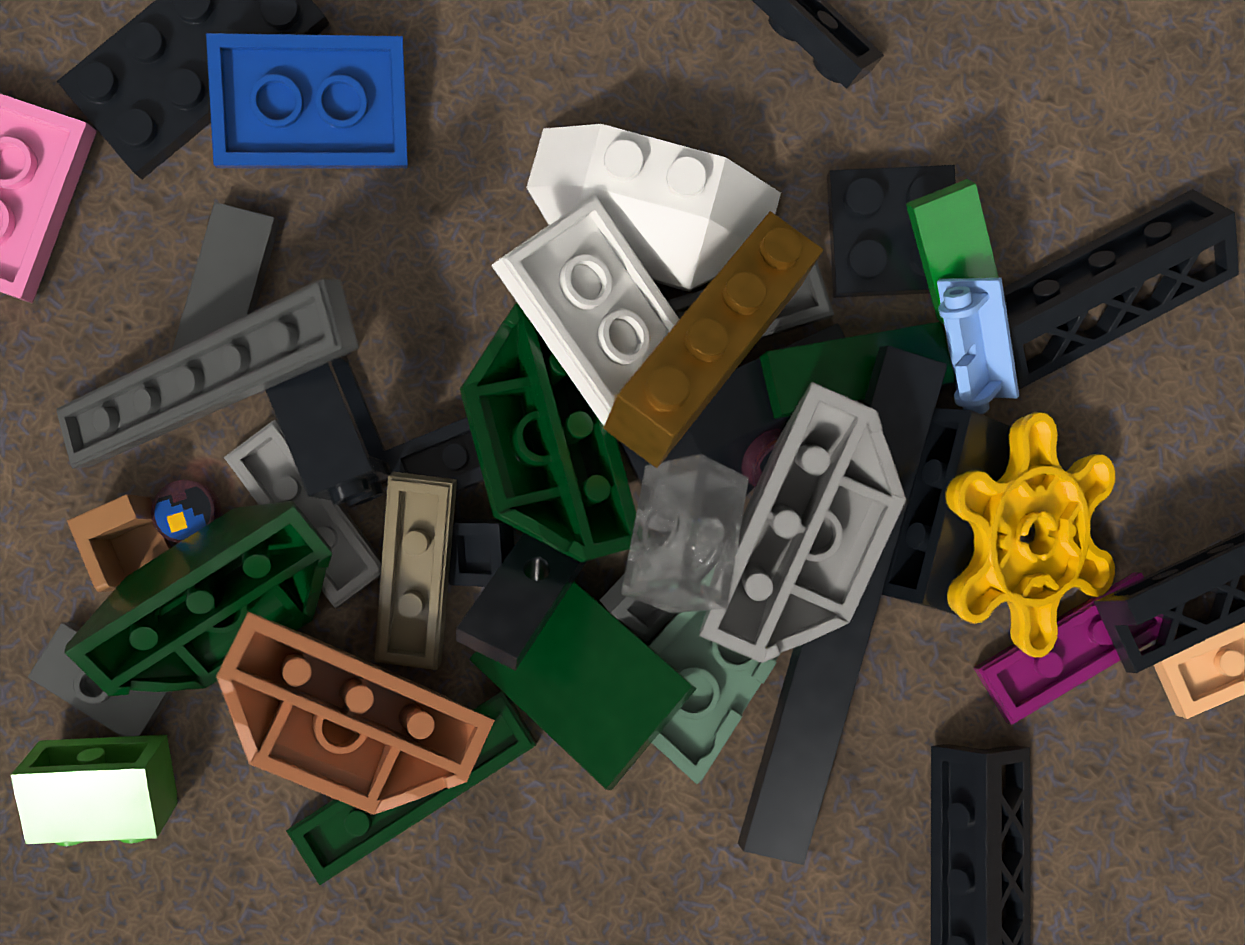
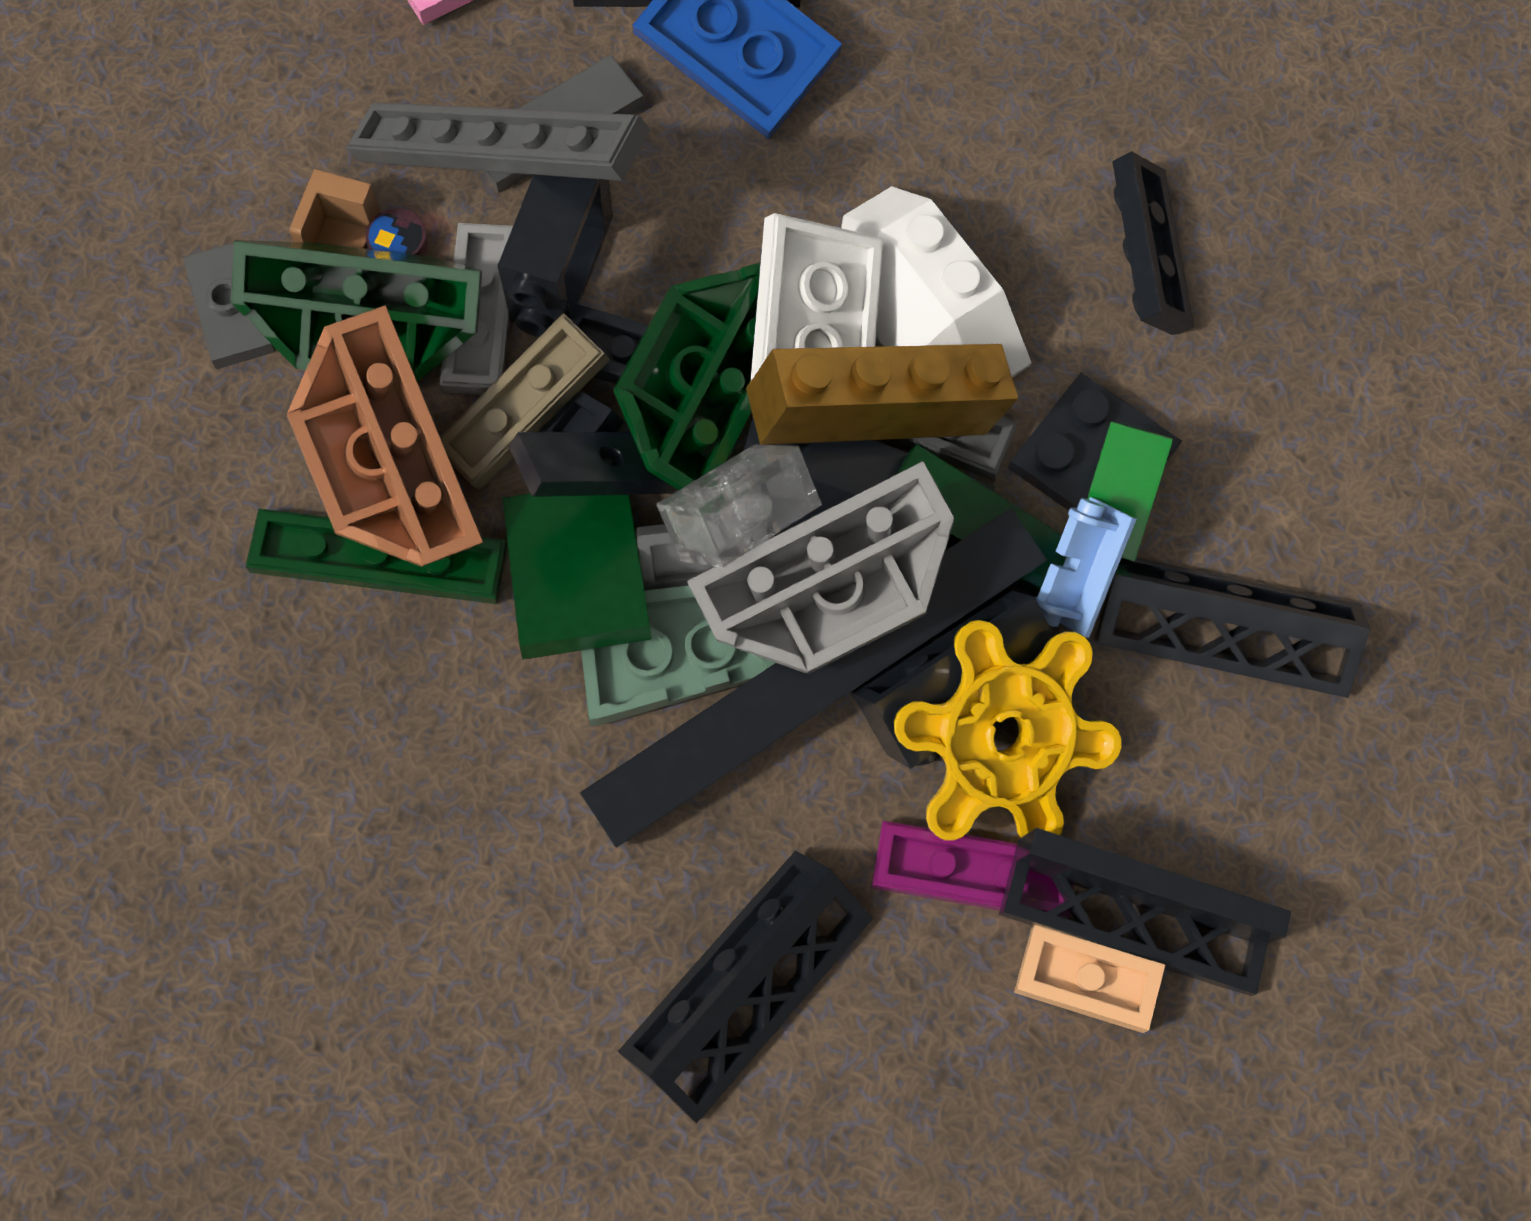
camera: 30 degrees right, 15 degrees down
brick [11,735,177,846] -> none

